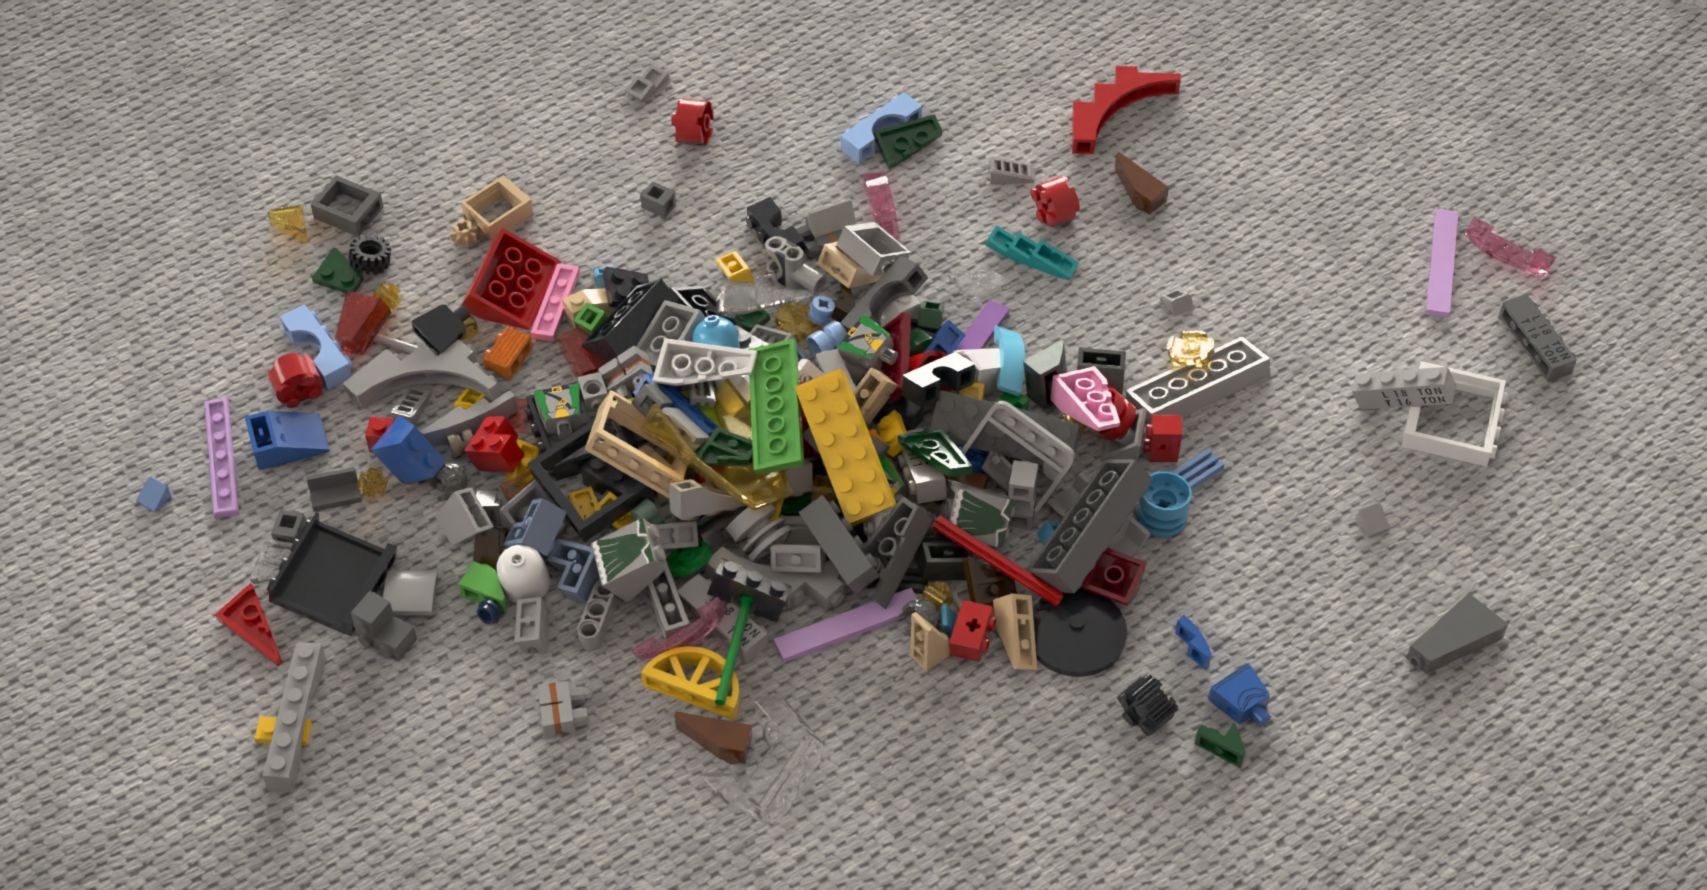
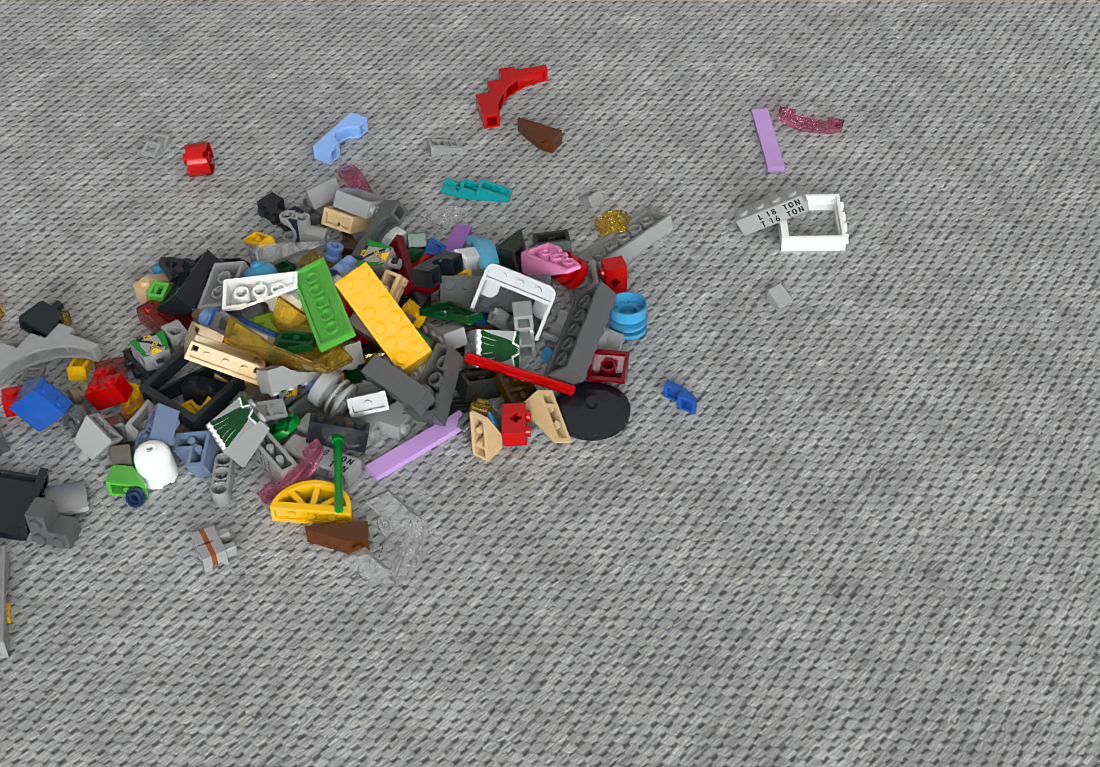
camera: 15 degrees left, 10 degrees down
clear yellow gear [357,467,388,498] -> none
light grey slope [421,391,519,447] -> none
tan gear [450,220,479,248] -> none
red slope [460,228,561,330] -> none
tan window [461,175,533,241] -> none
orange brick [483,326,533,381] -> none
light grey hinge [515,596,550,654] -> none
bright pink plate [531,264,580,342] -> none
light grey hips [599,346,653,399] -> none
dark grey brick [640,181,676,220] -> none
light grey tile [687,381,716,407] -> none
dark green wing [874,114,943,170] -> none
red brick [1030,176,1080,227] -> none
black brick [1117,675,1178,737] -> none
medium blue tile [1173,449,1225,490] -> none
dark green slope [1194,722,1246,768] -> none
blue torso [1208,663,1271,727] -> none
dark grey slope [1407,593,1508,674] -> none
dark grey brick [1499,294,1577,382] -> none

